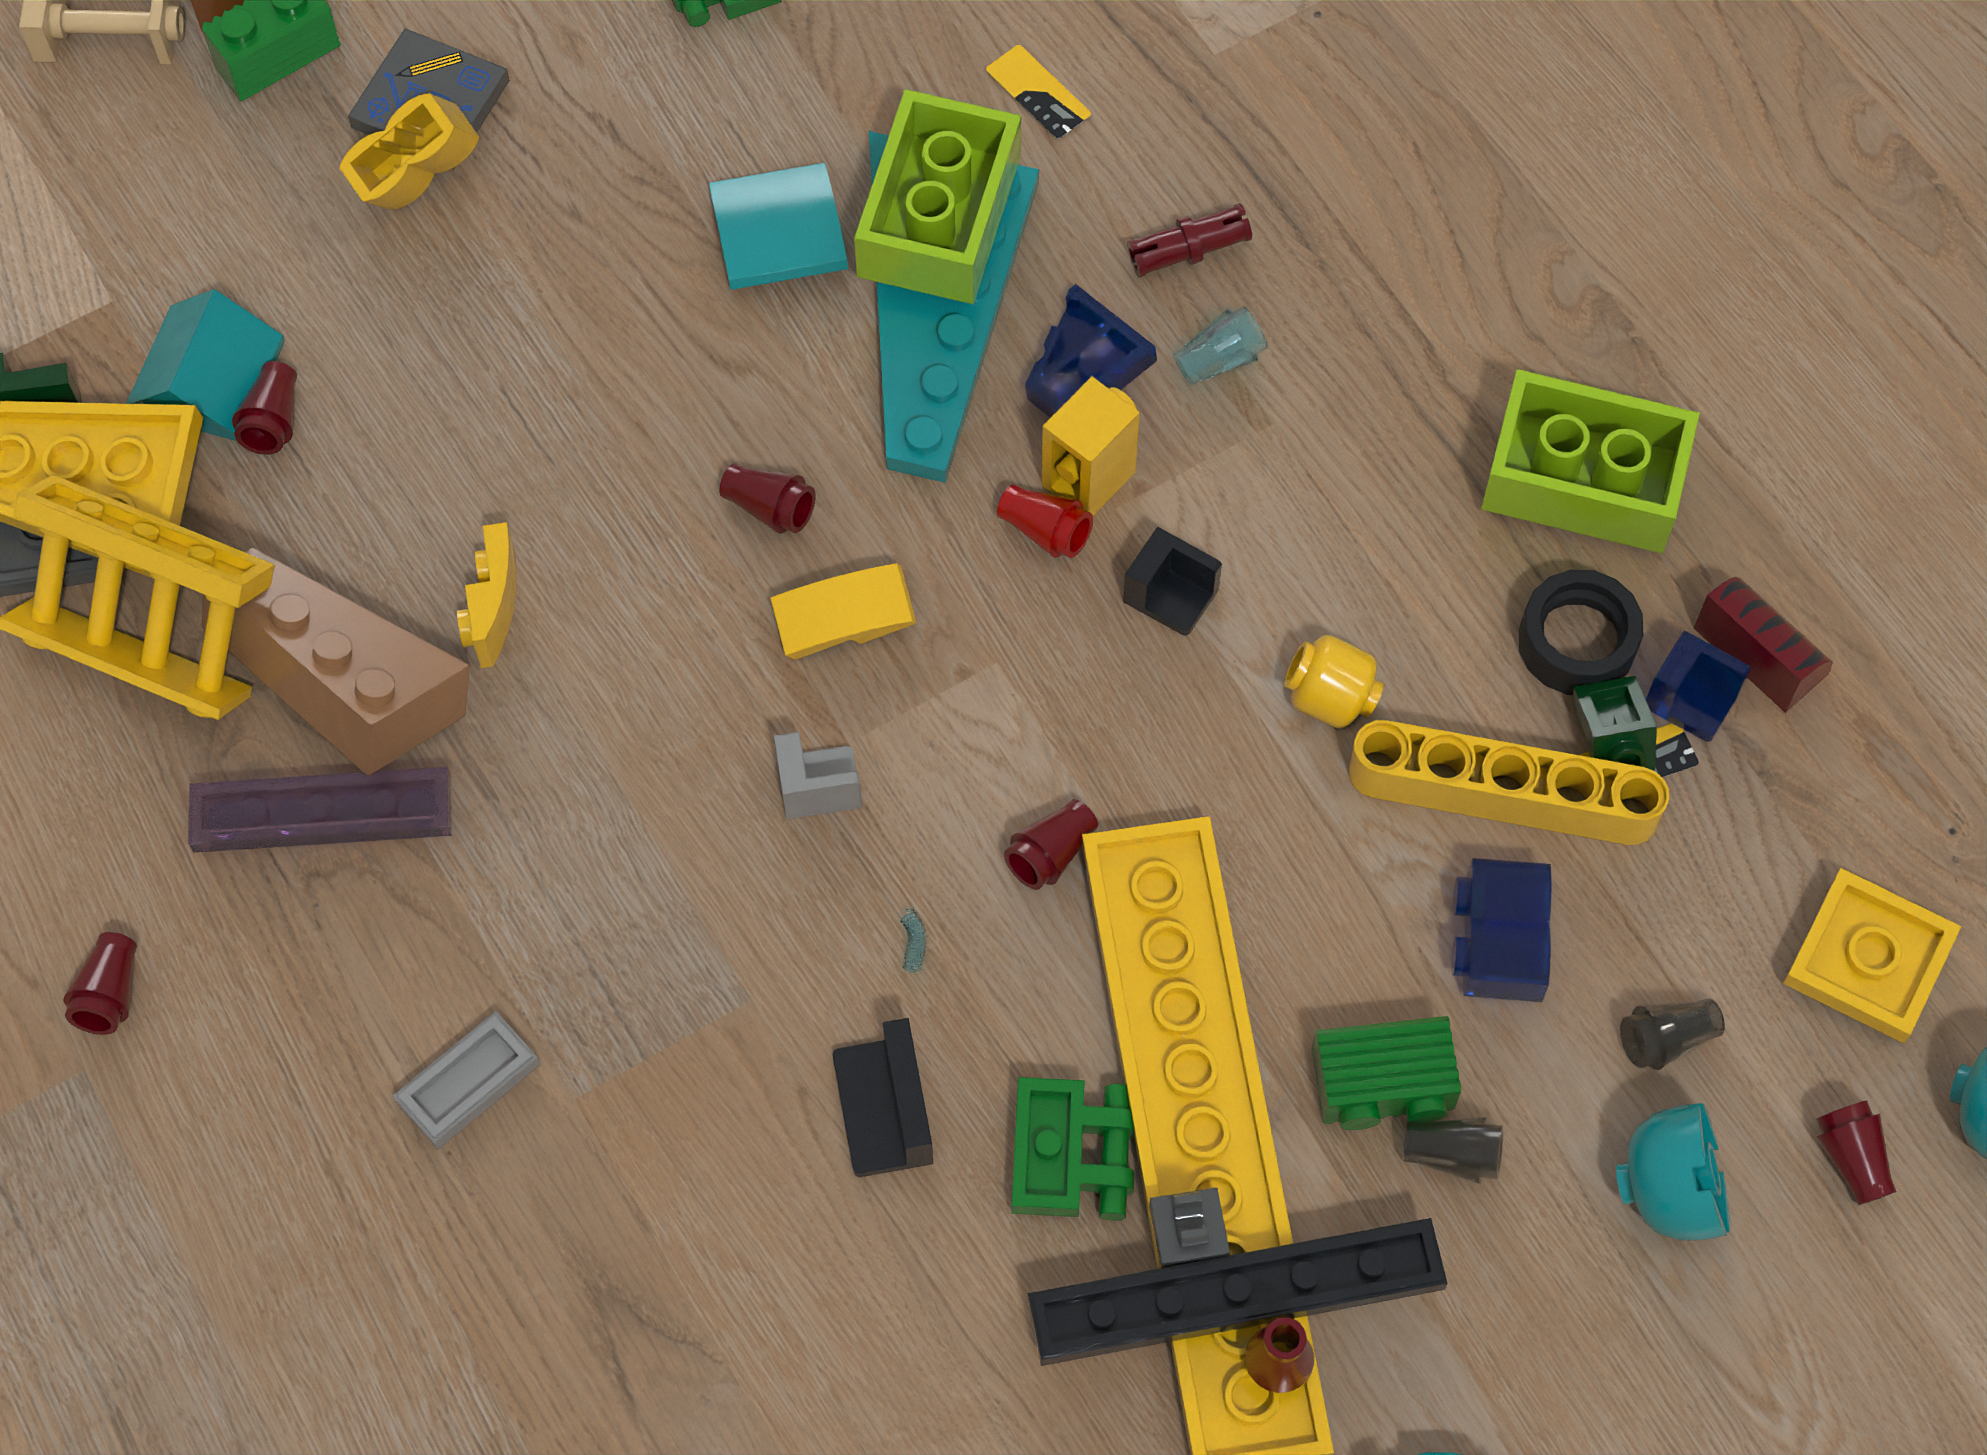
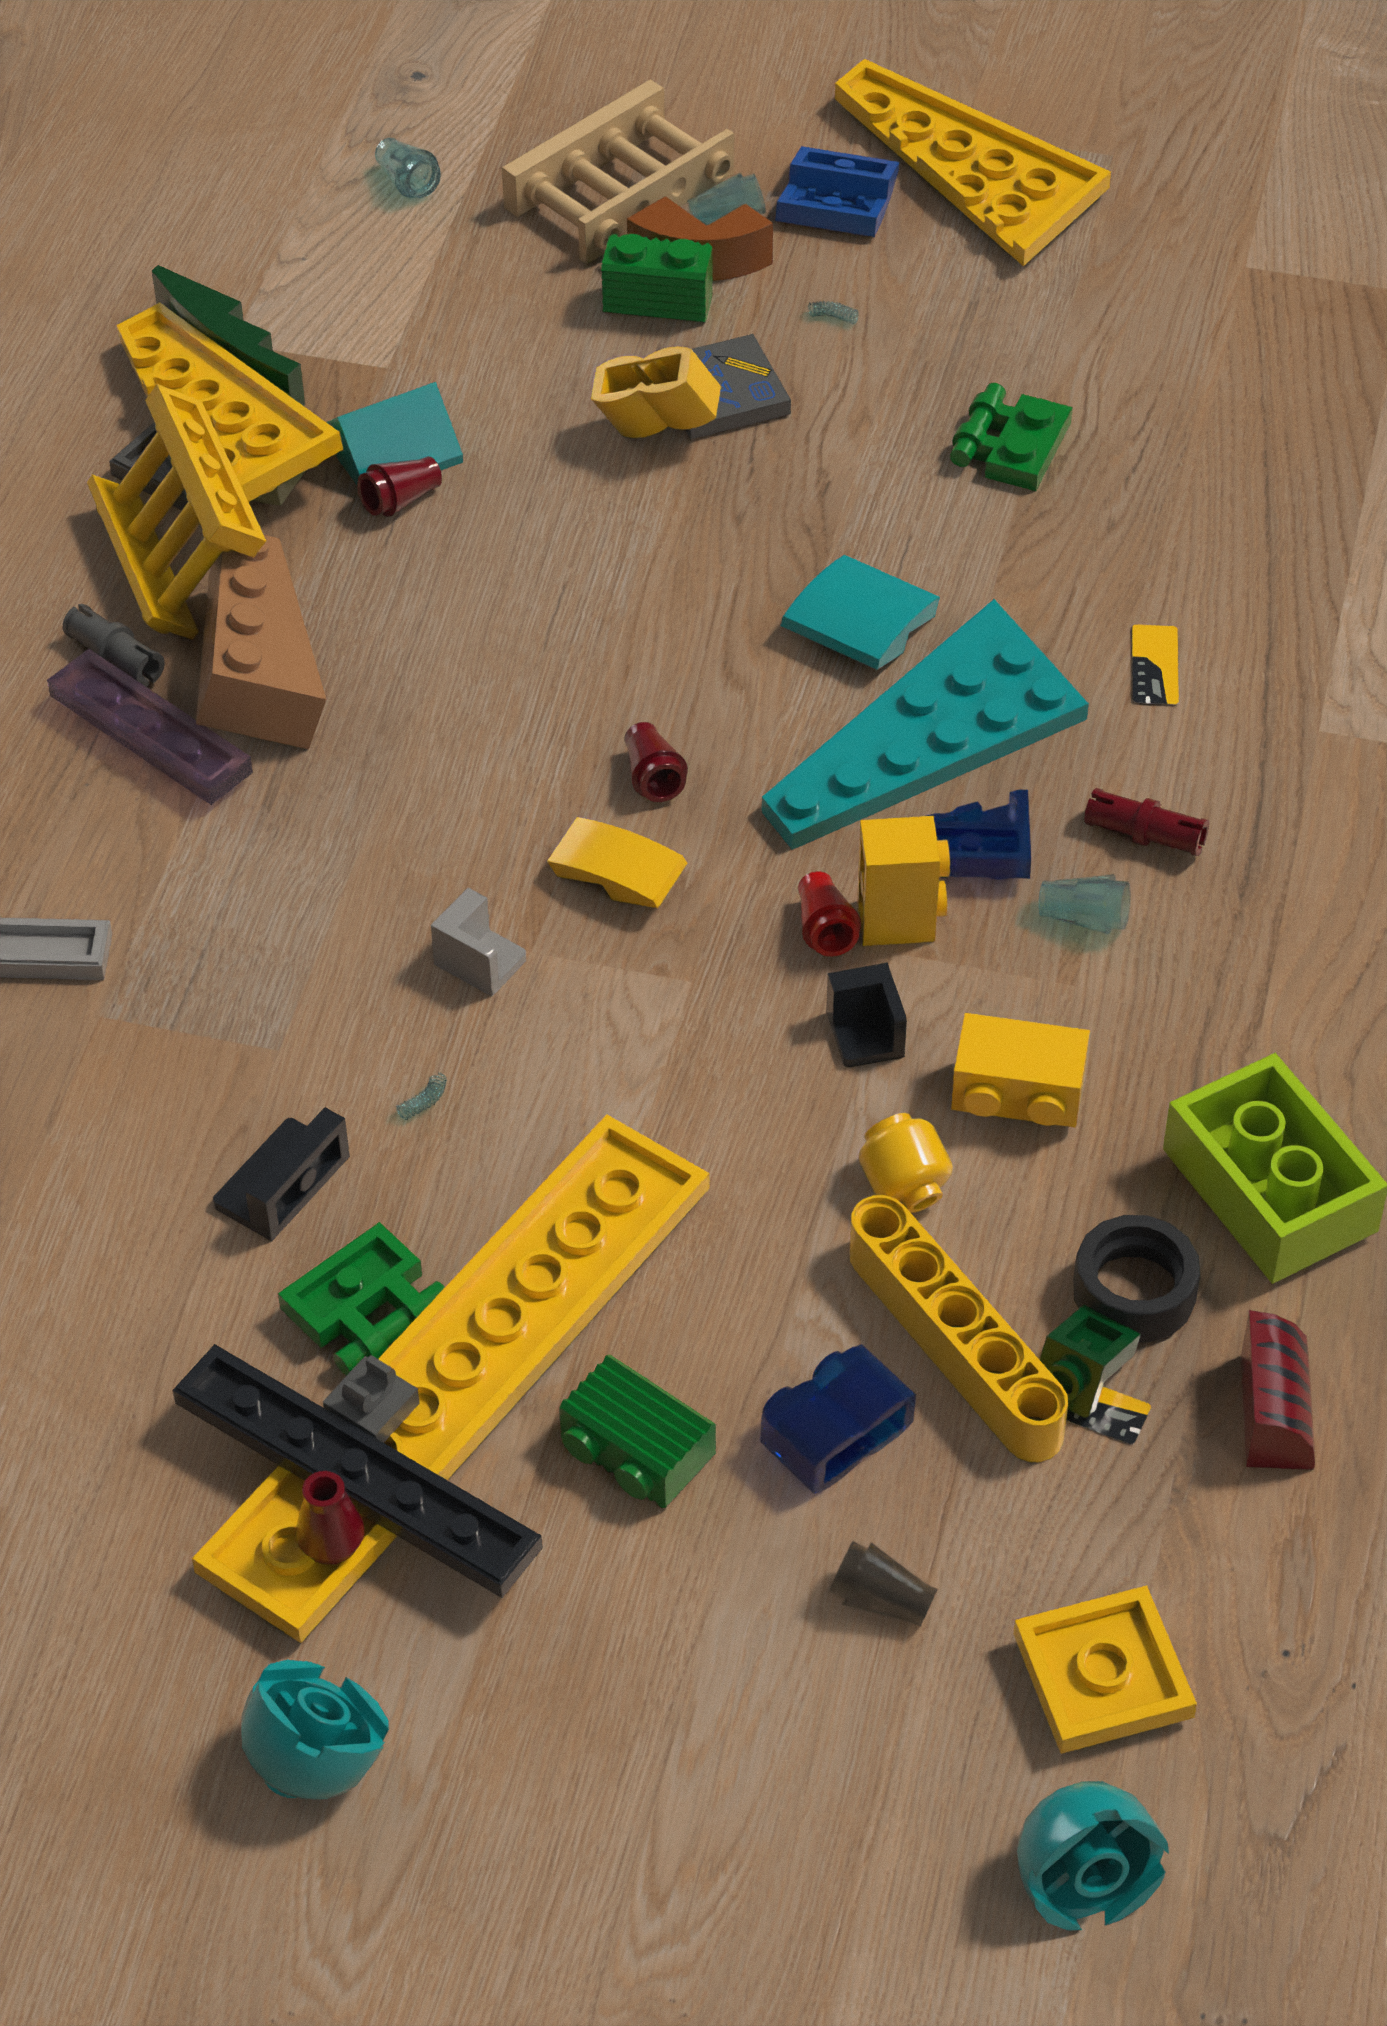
camera: 45 degrees right, 15 degrees down
yellow slope [457,522,517,668] -> none
lime brick [854,89,1021,305] -> none
dark red cone [1004,799,1098,890] -> none
clear smoke cone [1403,1117,1503,1184] -> none
teal cylinder [1616,1103,1730,1241] -> none
clear blue panel [1646,630,1751,742] -> none
dark red cone [1816,1100,1897,1206] -> none
none -> dark grey pin [62,604,165,686]
none -> yellow brick [951,1013,1090,1128]

